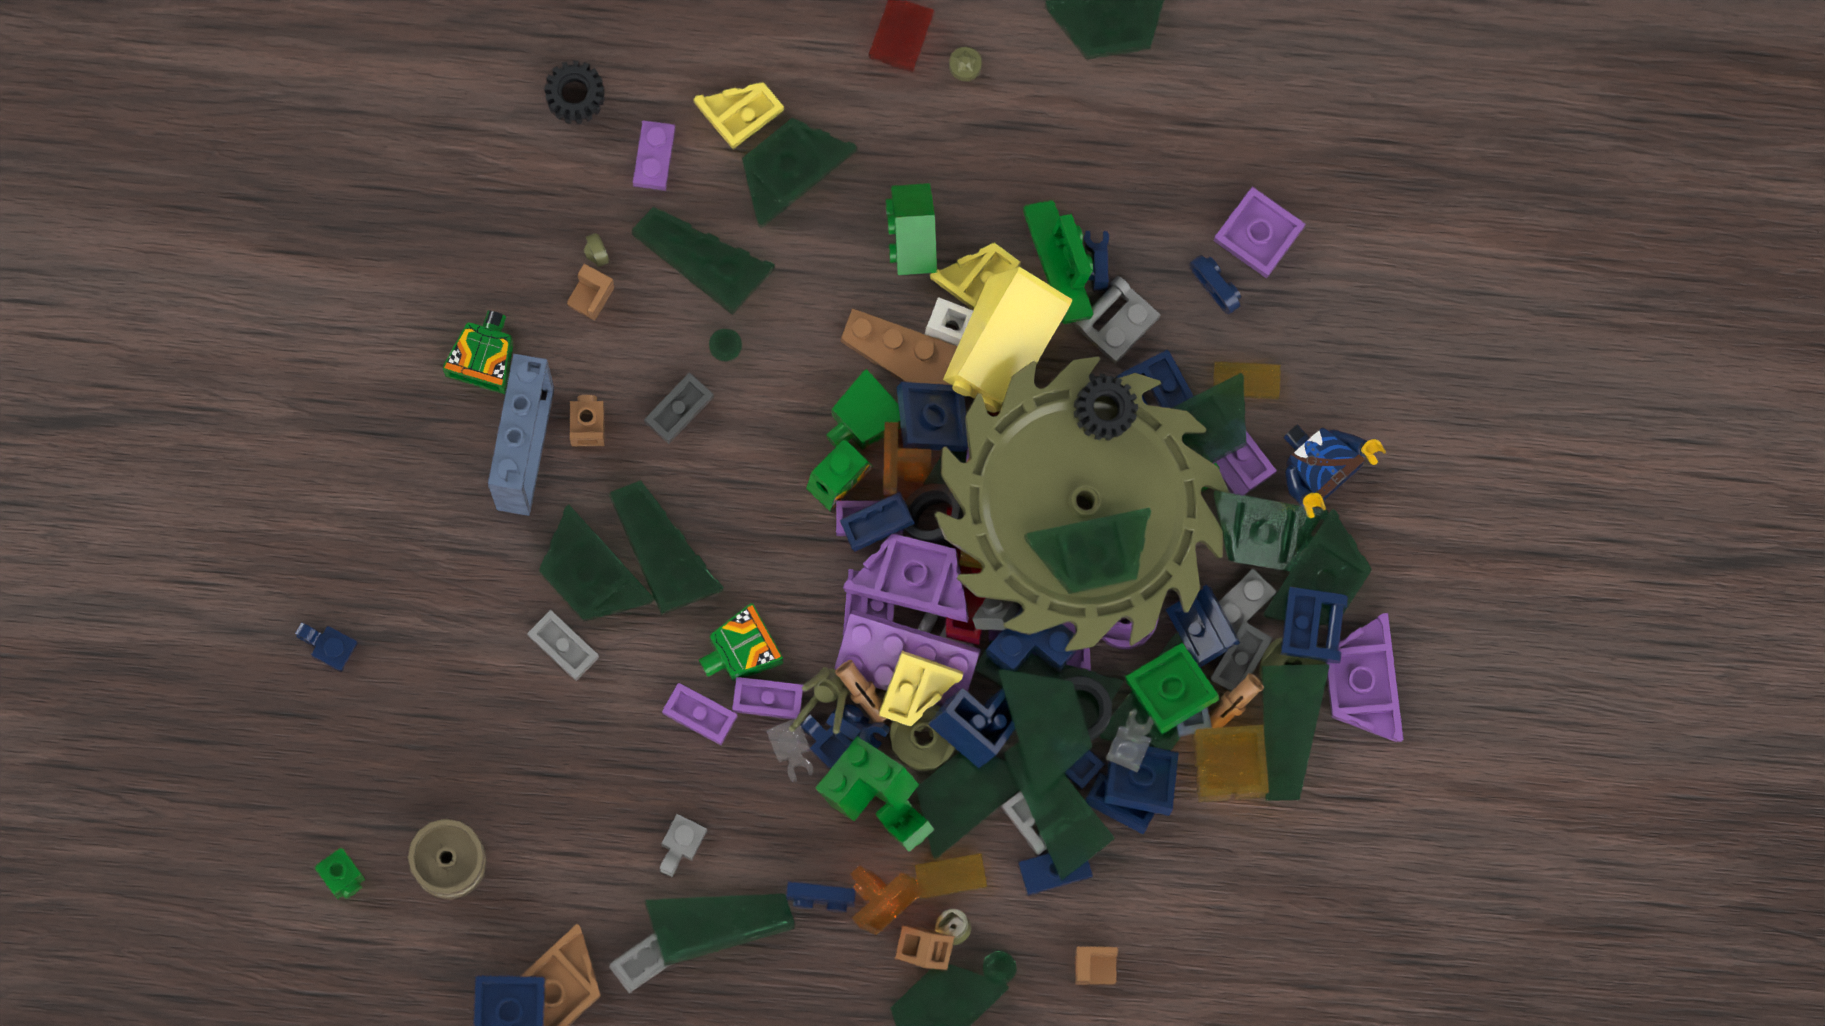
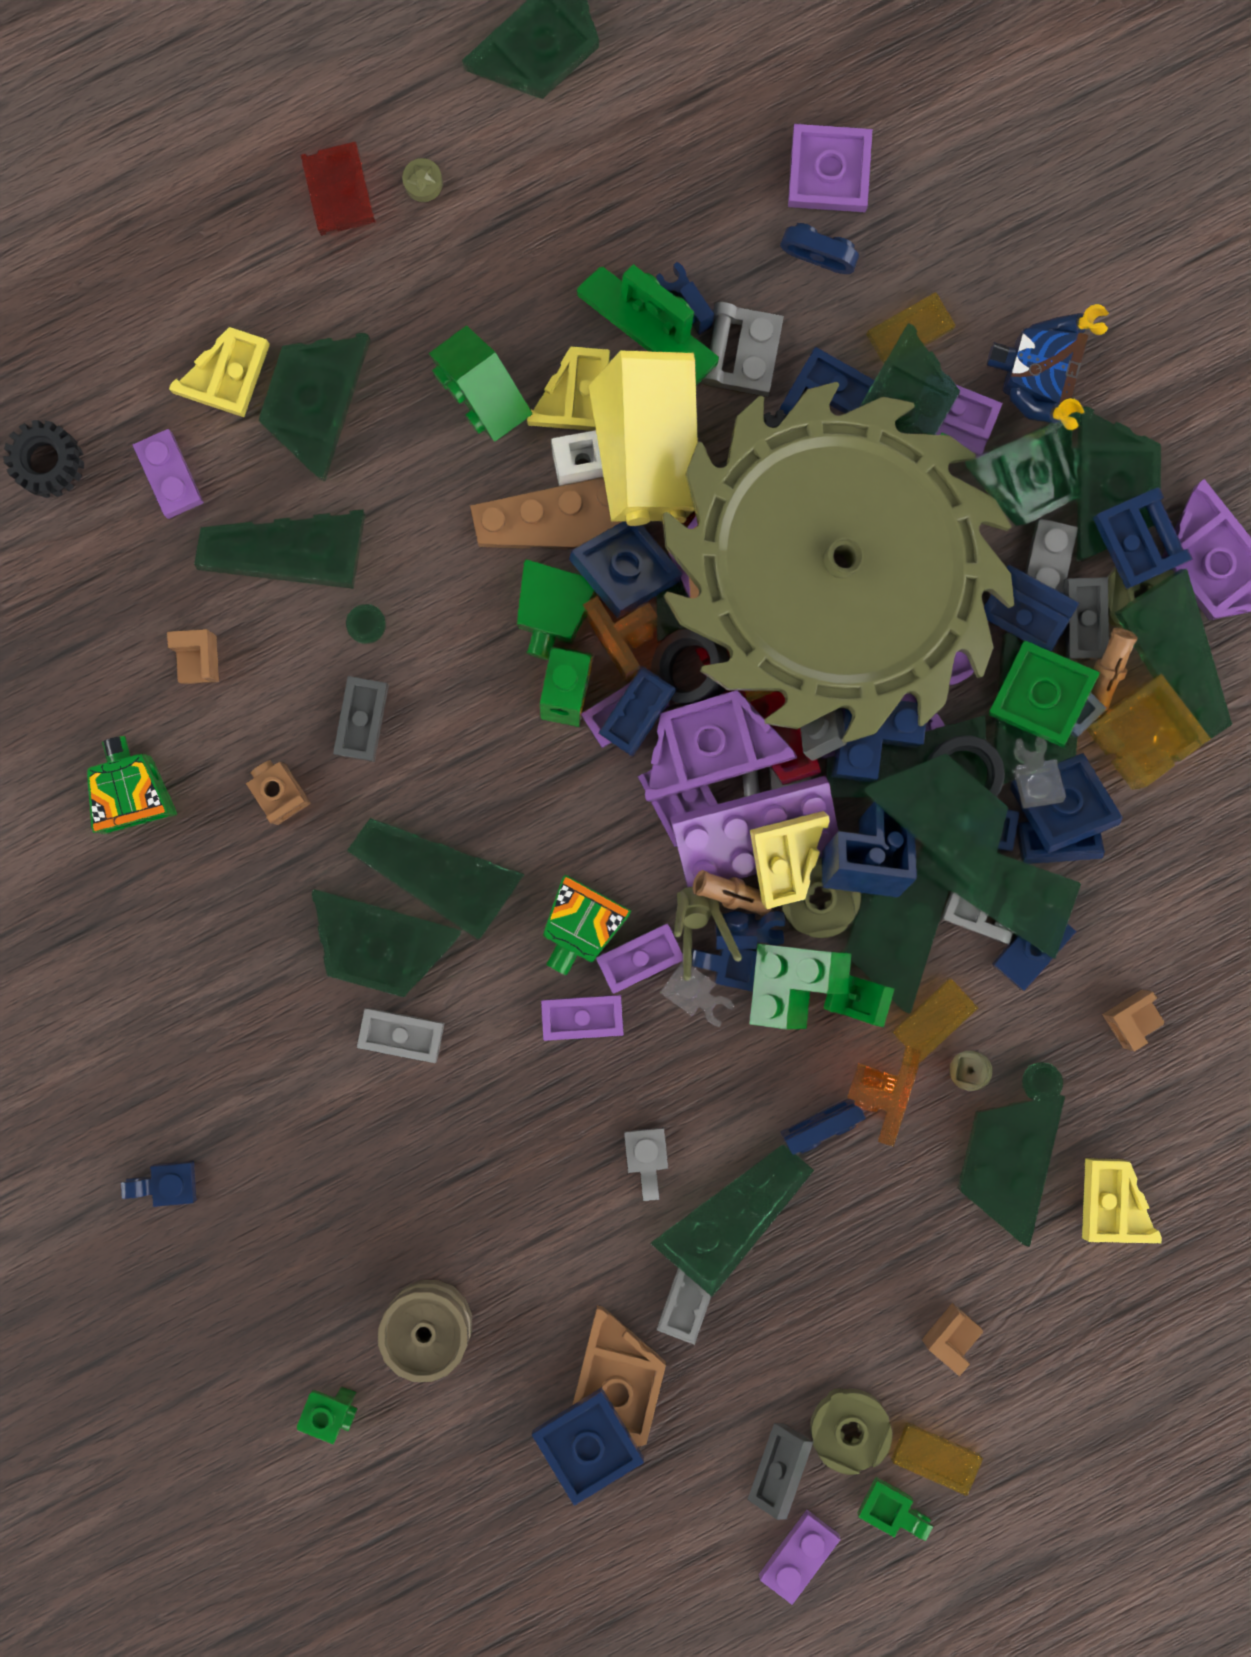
camera: 25 degrees left, 10 degrees up
sand blue window [488,354,555,516] -> none
olive tile [584,233,609,267] -> none
medium nougat brick [895,925,954,970] -> none
clear green wing [1024,507,1151,595] -> none
black tyre [1073,376,1138,440] -> none

